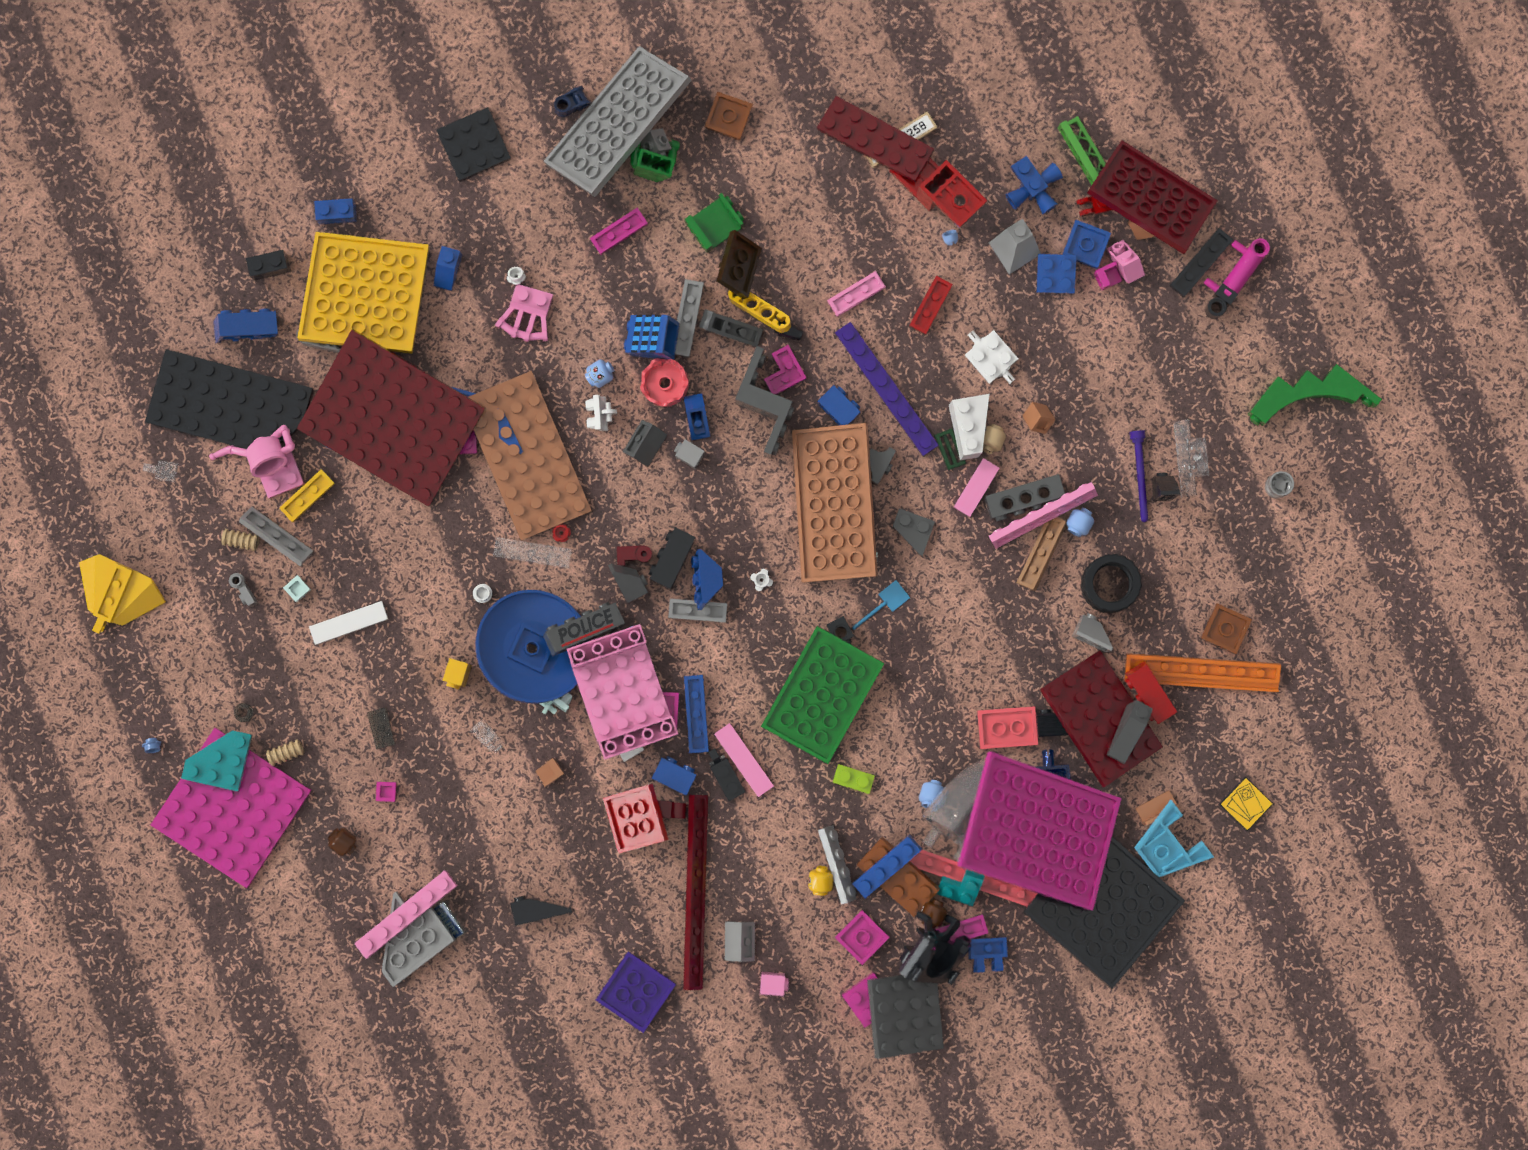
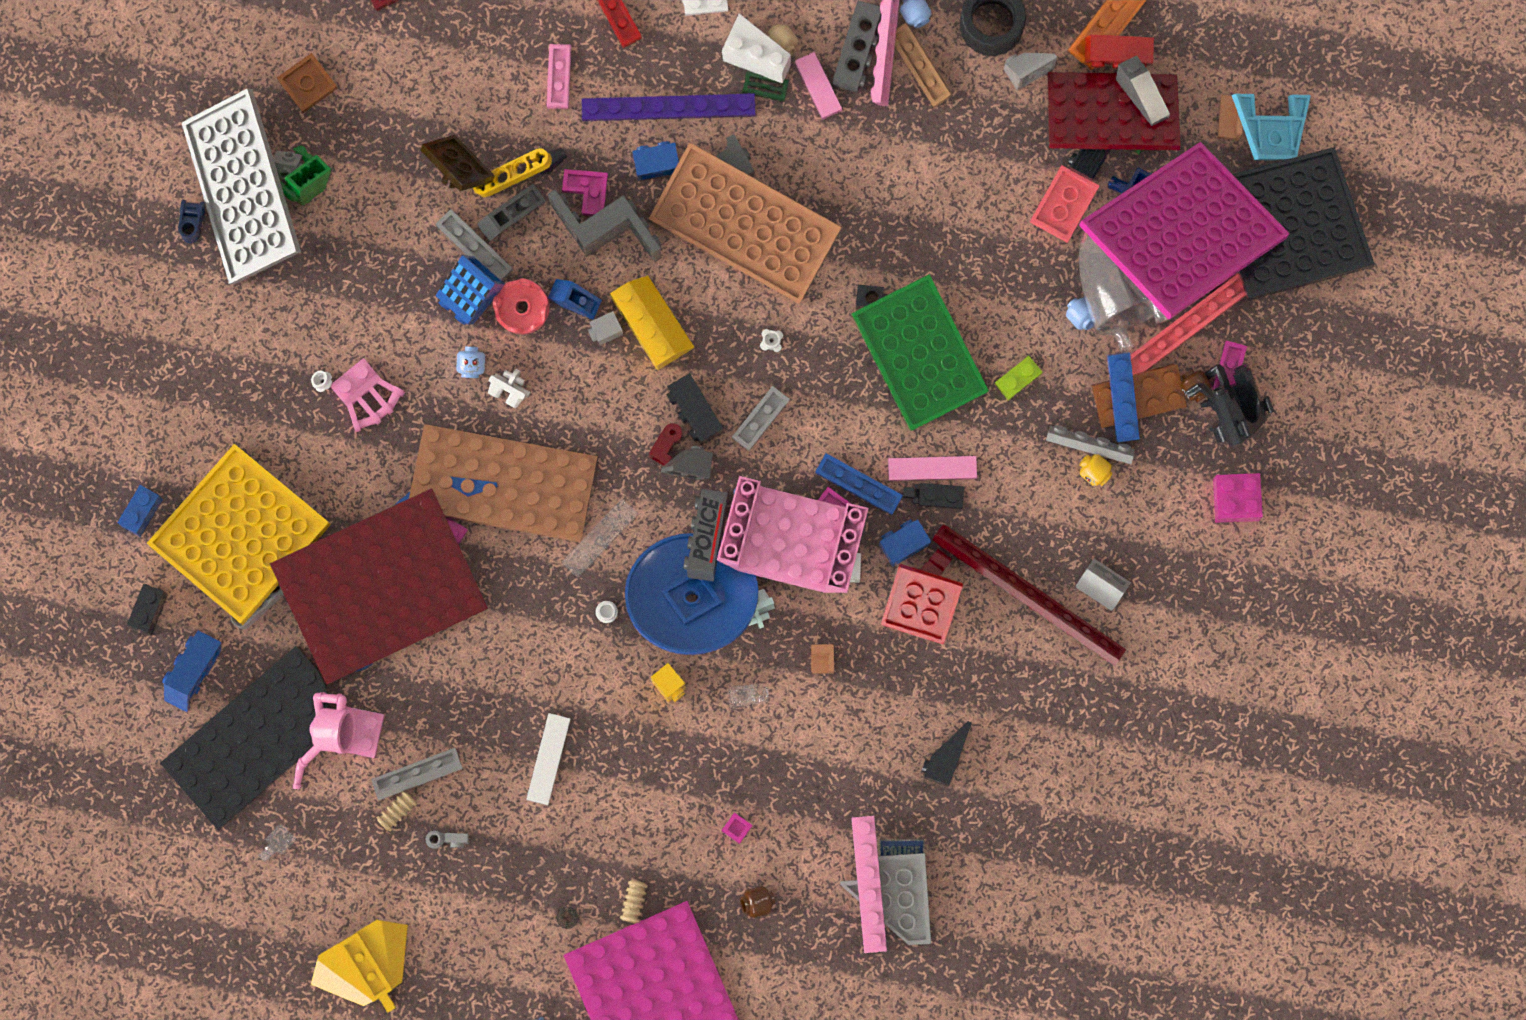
camera: 55 degrees left, 5 degrees down
teal plate [181,730,252,791] -> none
yellow plate [279,469,335,523] -> none
light aqua plate [283,575,311,602] -> none
clear smoke plate [367,707,396,750] -> none
blue slope [433,246,463,291] -> none
black plate [436,107,511,182] -> none
red plate [552,524,571,542] -> none
dark pink plate [590,207,648,255] -> none
dark purple plate [596,951,676,1033] -> none
dark grey panel [623,420,667,467] -> none
green panel [684,193,744,253] -> none
blue slope [691,549,723,610] -> none
bright pink brick [760,972,789,996] -> none
dark pink plate [835,910,889,965] -> none
dark azure piece [852,580,910,630] -> none
dark grey plate [867,975,944,1059] -> none
dark grey wing [892,508,935,556] -> none
teal plate [936,869,985,906] -> none
blue plate [968,937,1008,973] -> none
yellow tile [1218,777,1274,831] -> none
none -> yellow slope [610,275,695,371]

